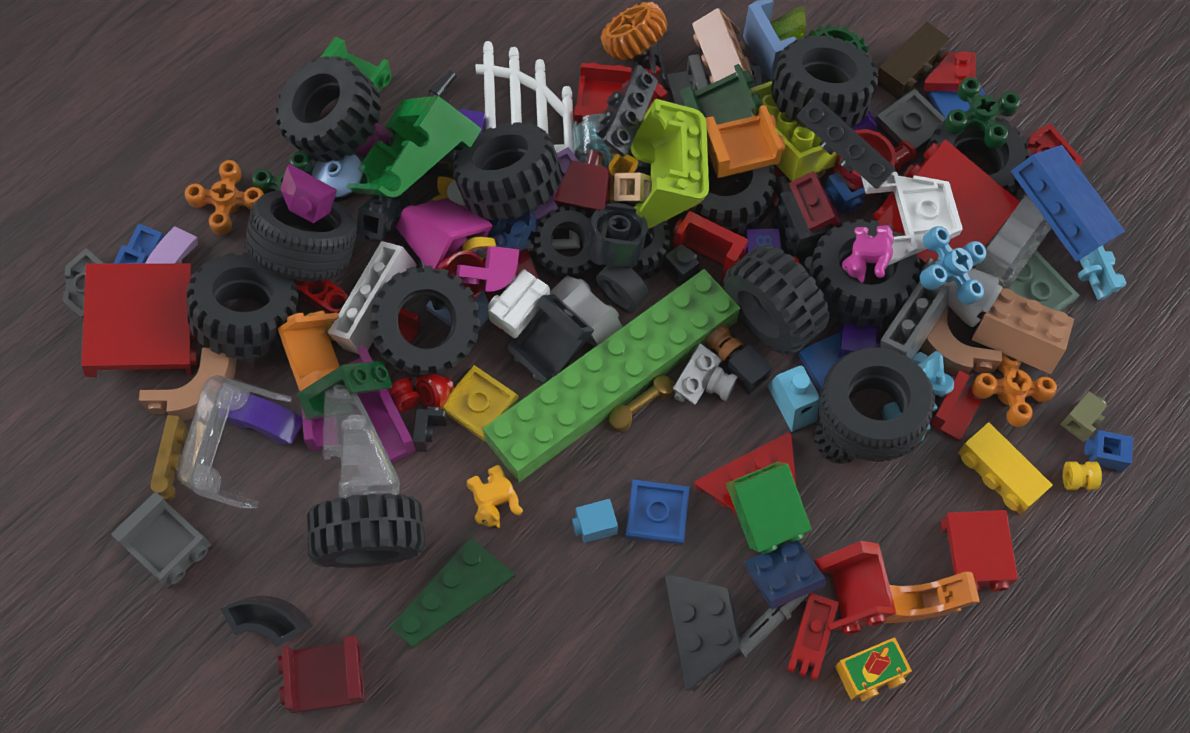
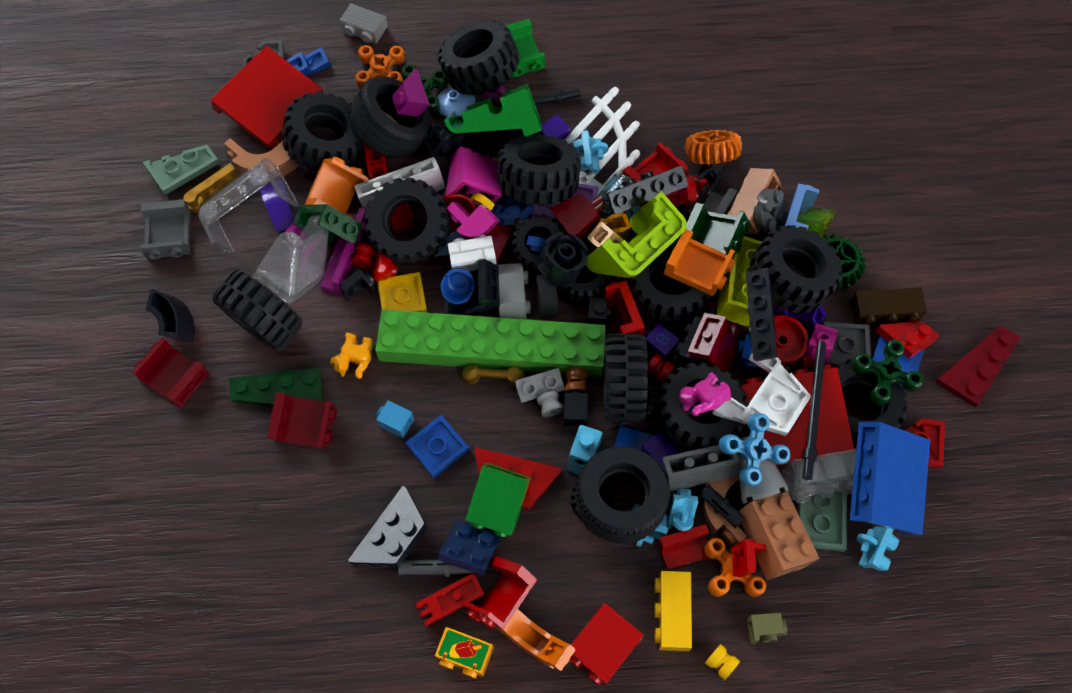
camera: 45 degrees right, 0 degrees up
lavender slope [145,226,198,263] -> none
blue brick [1084,430,1133,473] -> none
none -> sand green wing [143,145,220,195]
none -> dark red panel [267,393,337,449]
none -> light grey brick [340,3,388,44]
none -> blue hair [440,268,475,305]
none -> blue plate [526,236,547,254]
none -> medium azure hips [573,130,609,174]
none -> black pin [699,484,746,528]
none -> red bracket [731,539,766,578]
none -> dark grey plate [754,189,787,233]
none -> black bar [802,341,826,480]
none -> dark pink brick [805,323,839,363]
none -> dark red wing [935,326,1021,407]

